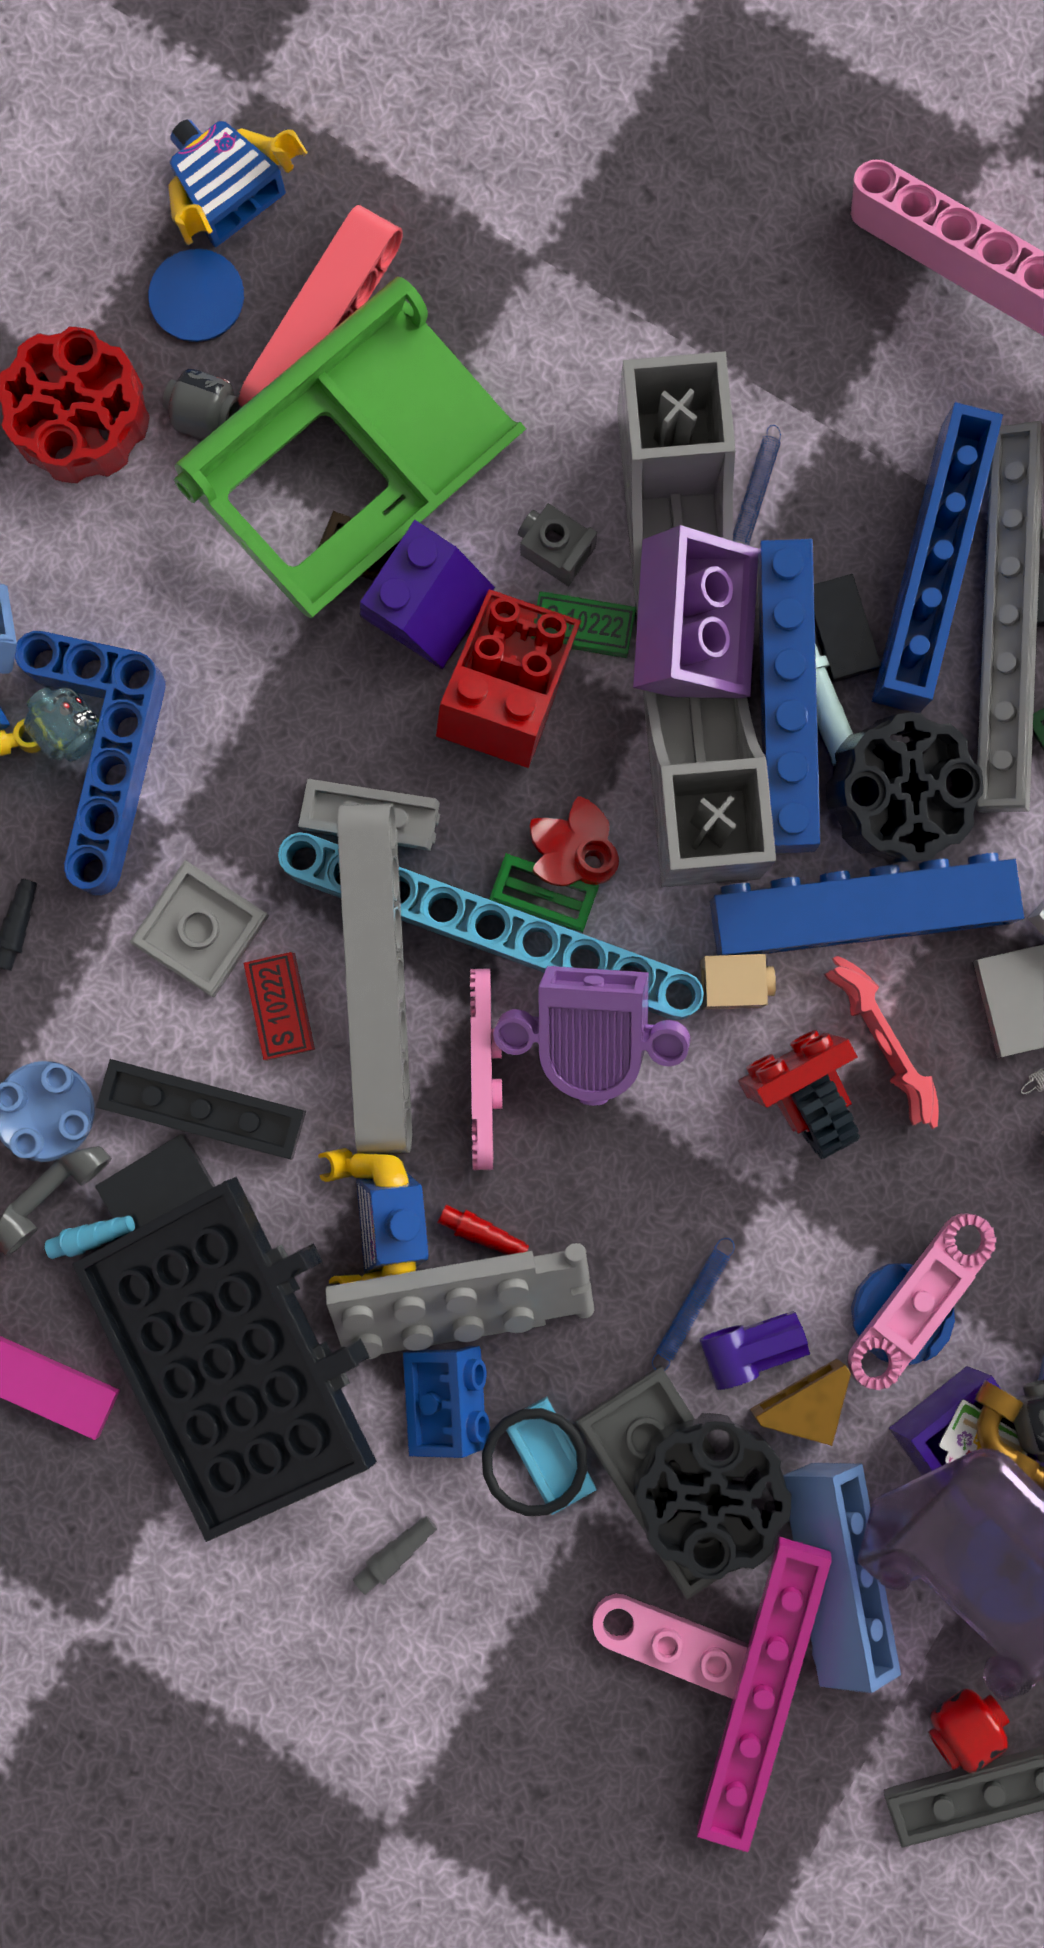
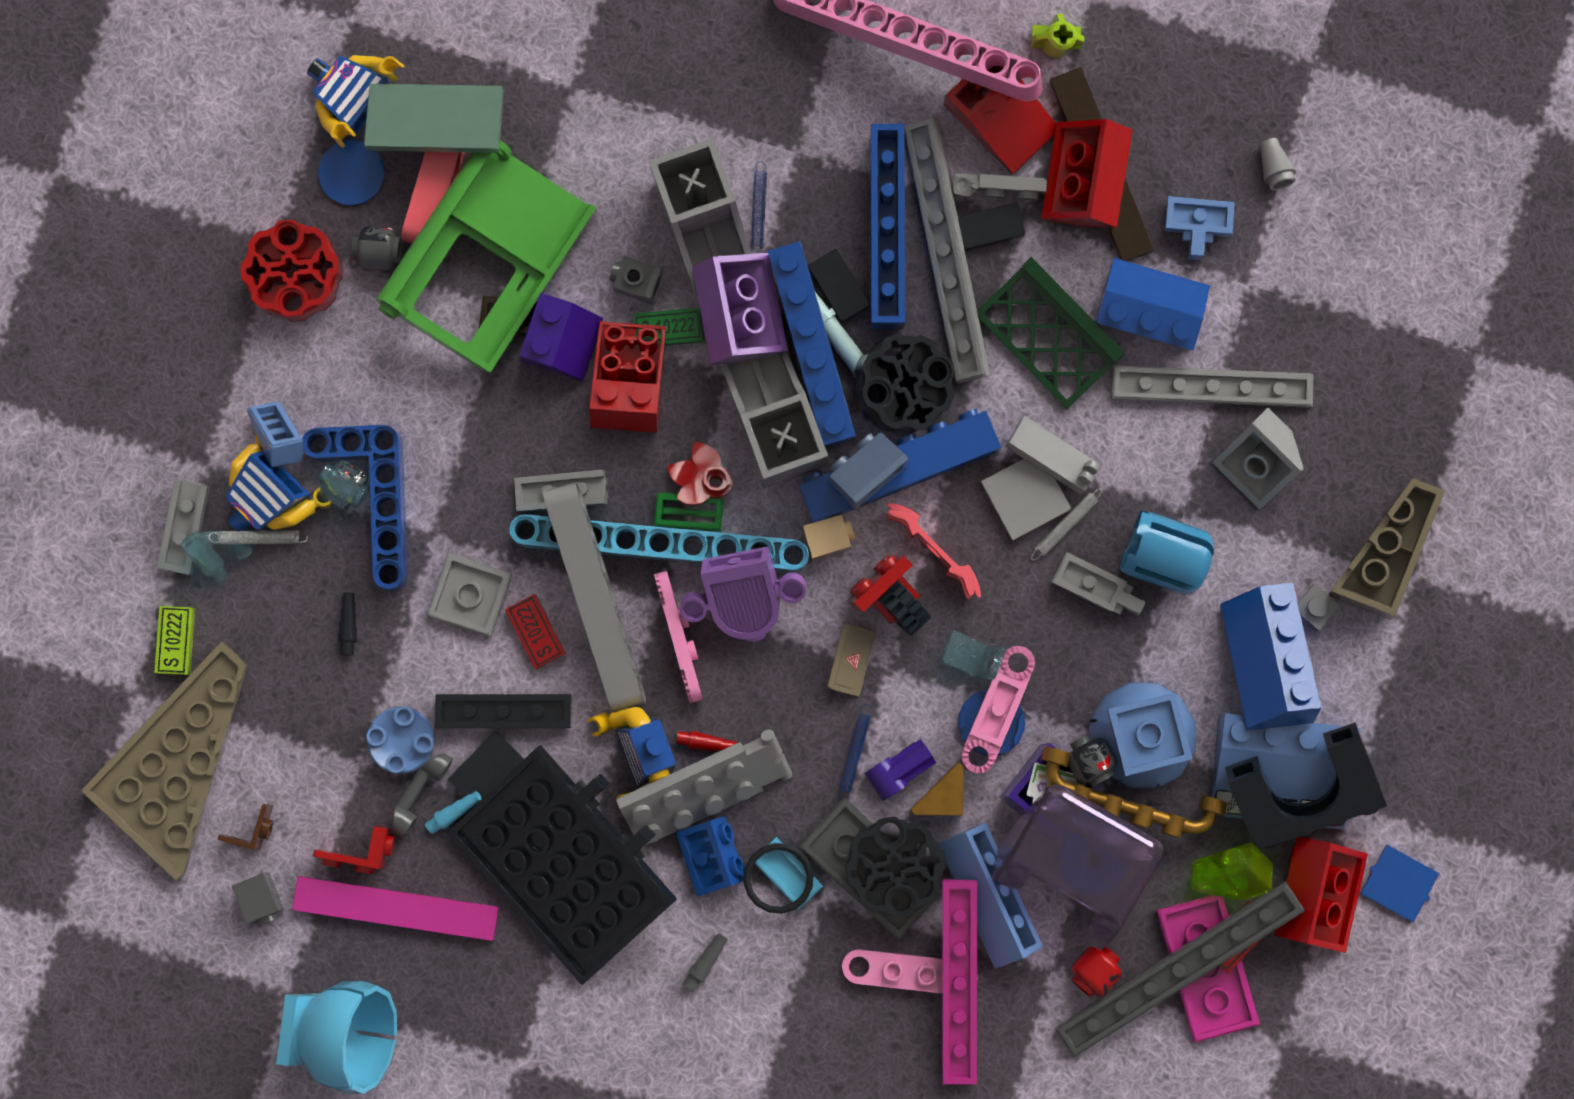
camera: 15 degrees left, 0 degrees up
none -> sand green tile [364,84,504,153]
none -> dark tan slope [827,623,876,697]
none -> sand blue slope [829,432,909,510]
none -> clear light blue bracket [941,631,1006,679]

